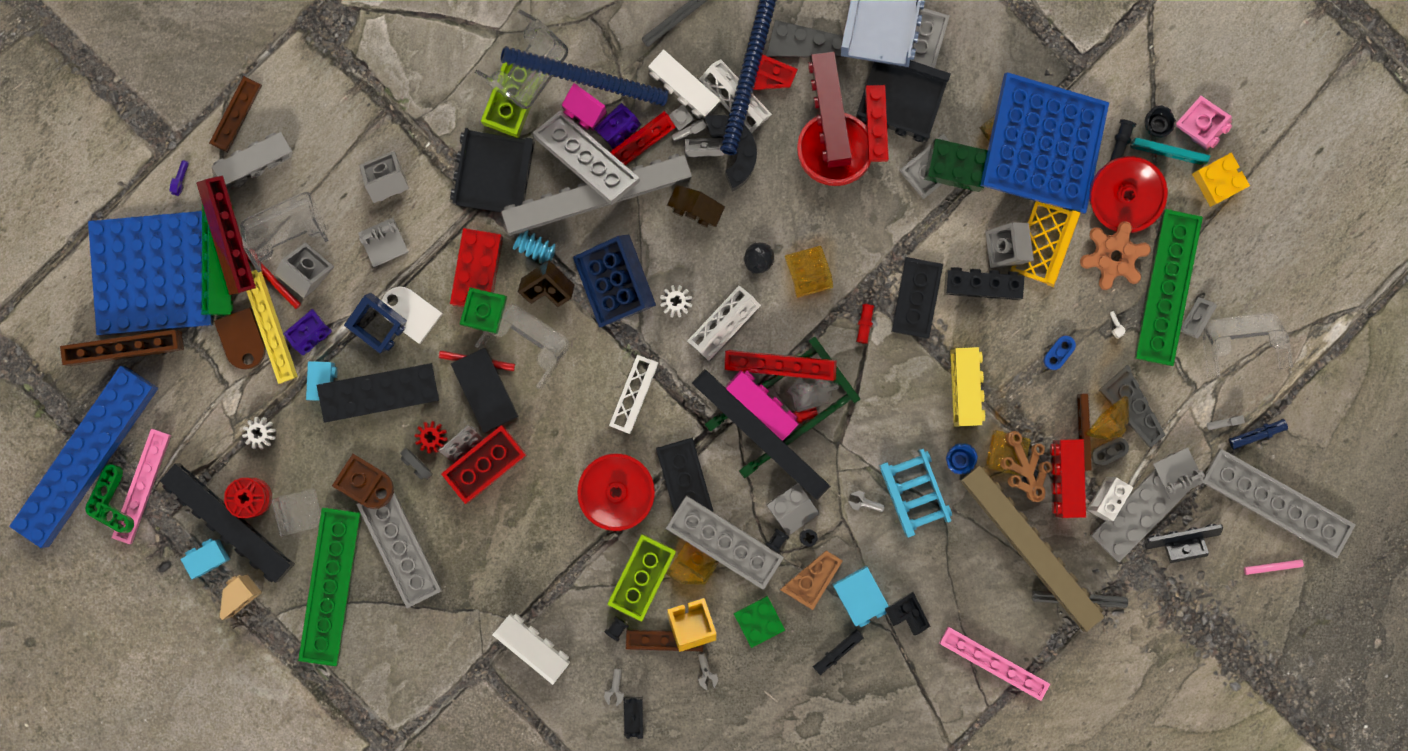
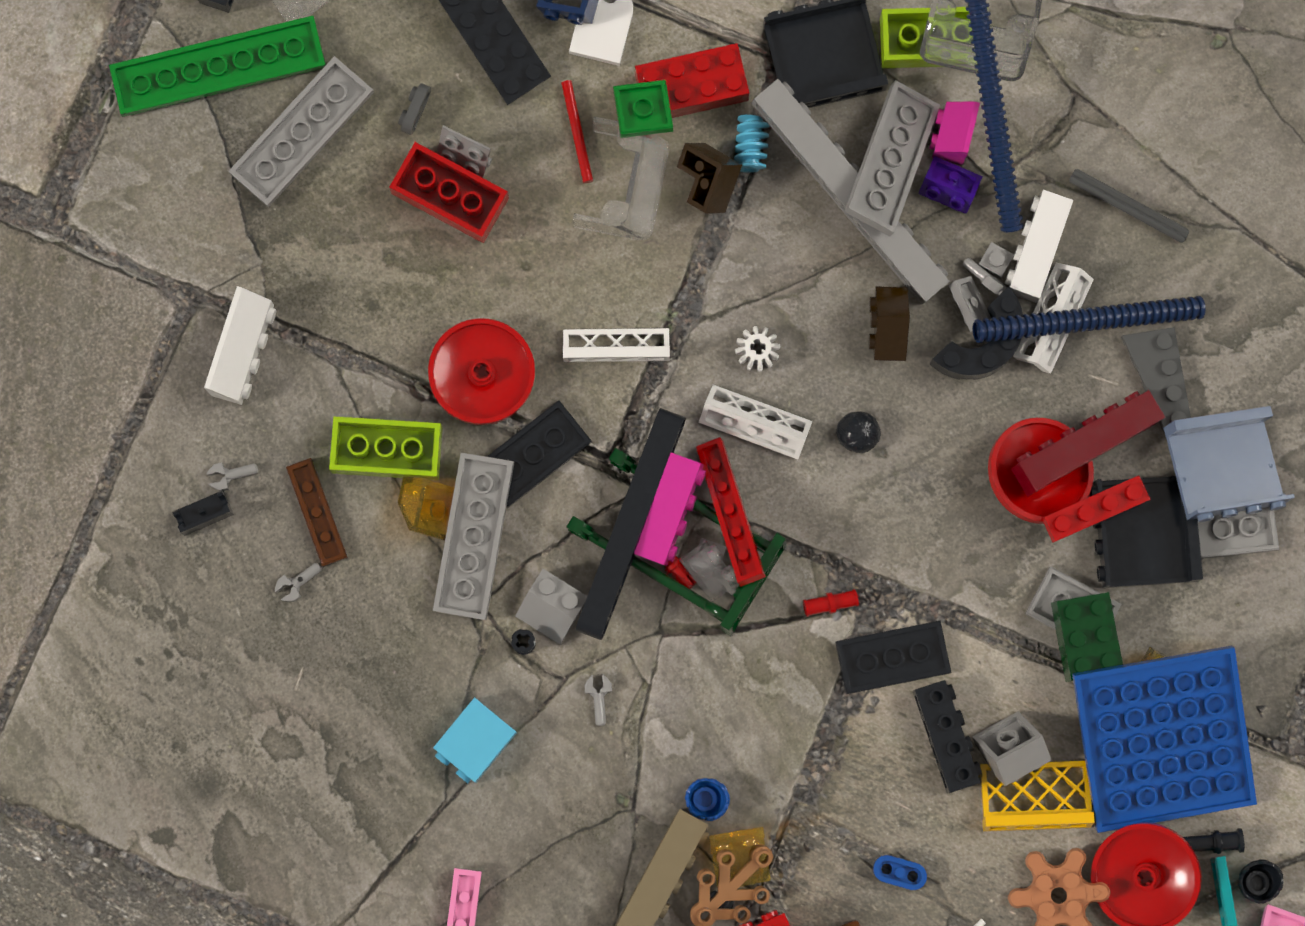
camera: 70 degrees right, 5 degrees down
reddish brown tile [332,454,394,509] -> none
red gear [415,421,448,454] -> none
black tile [451,347,519,433] -> none
dark blue slope [573,234,656,328] -> none
black bush [604,616,629,642] -> none
red plate [610,111,676,165] -> none
yellow piece [667,598,717,652] -> none
green plate [733,596,785,648] -> none
red wing [753,55,798,90] -> none
black bush [765,528,790,553] -> none
medium nougat wing [780,551,843,610] -> none
clear yellow bracket [785,246,833,298] -> none
black pin [812,629,864,676] -> none
medium azure fence [879,449,952,538] -> none
black plate [885,592,931,636] -> none
light yellow brick [950,347,985,427] -> none

